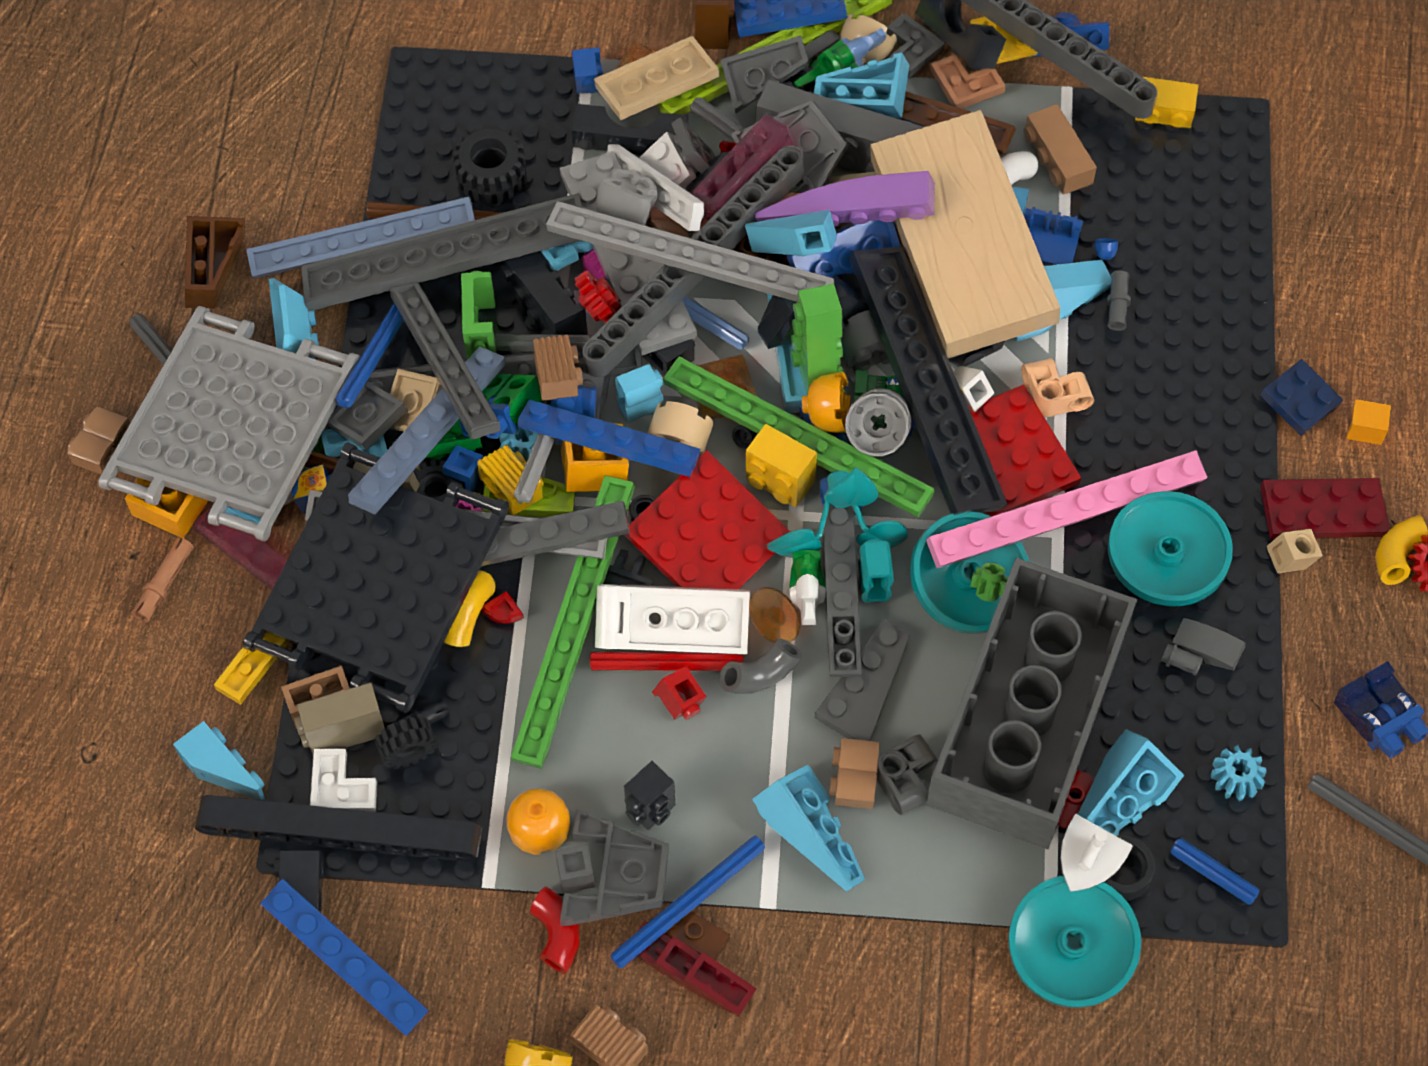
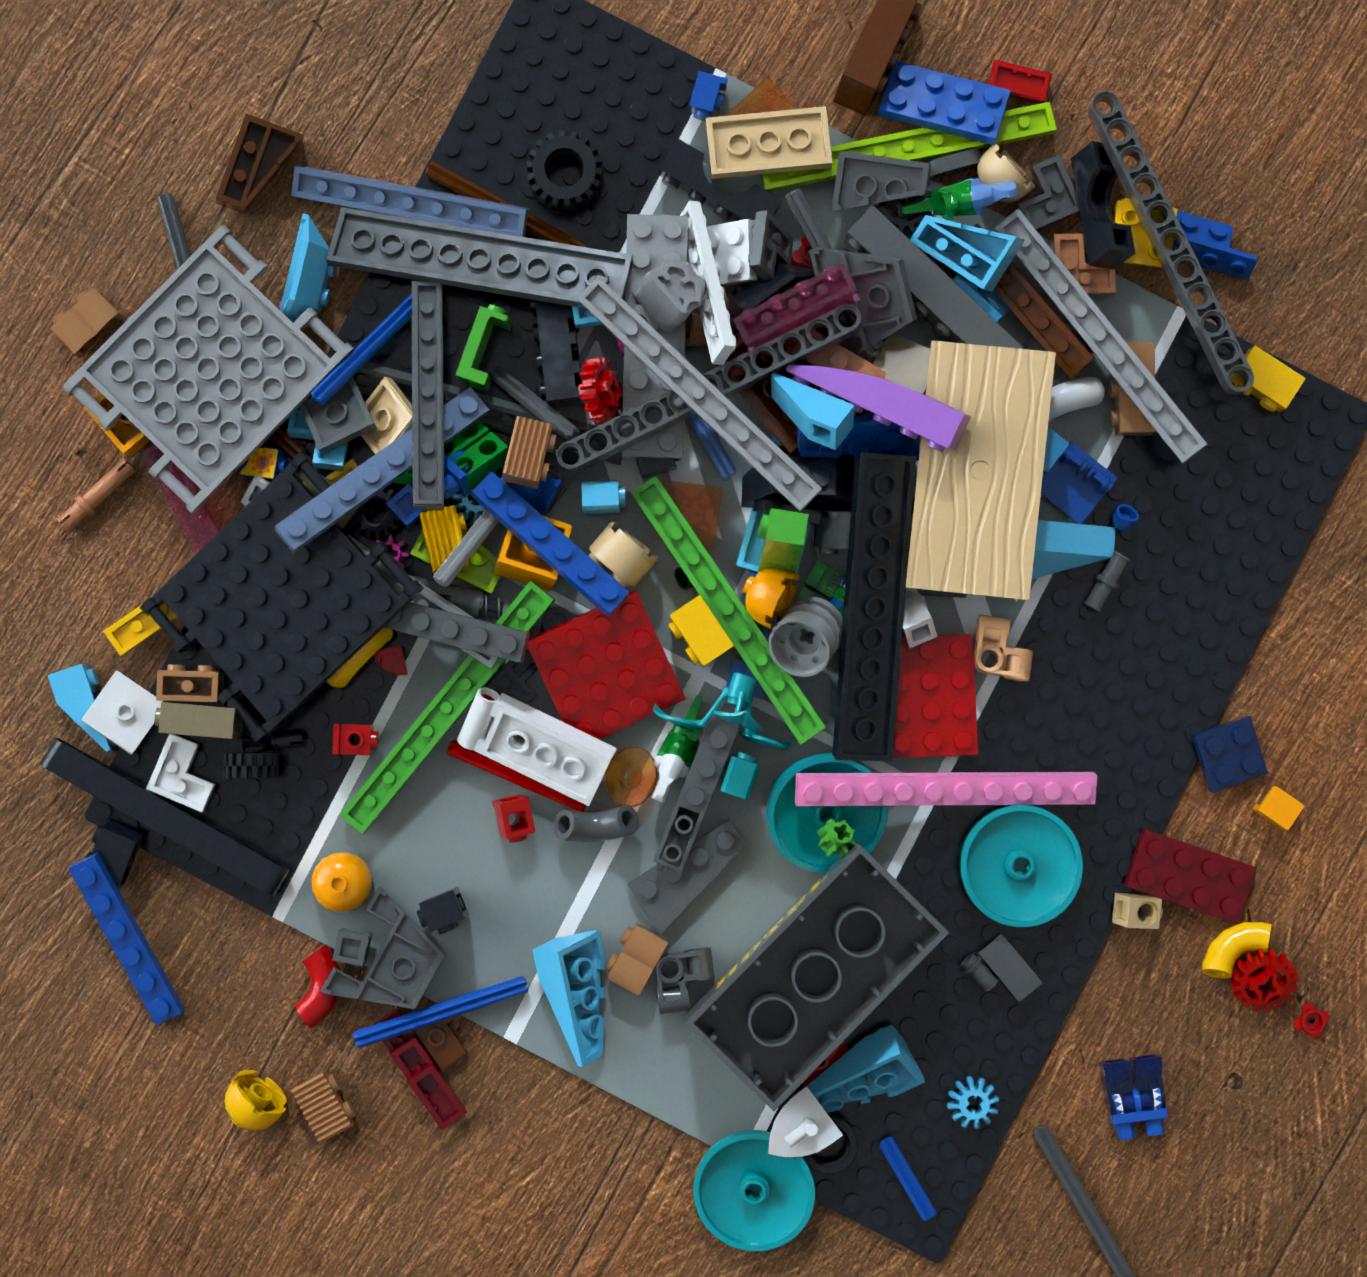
camera: 20 degrees right, 25 degrees up
none -> white plate [80,670,163,755]
none -> red brick [333,724,379,755]
none -> light grey plate [995,208,1207,464]

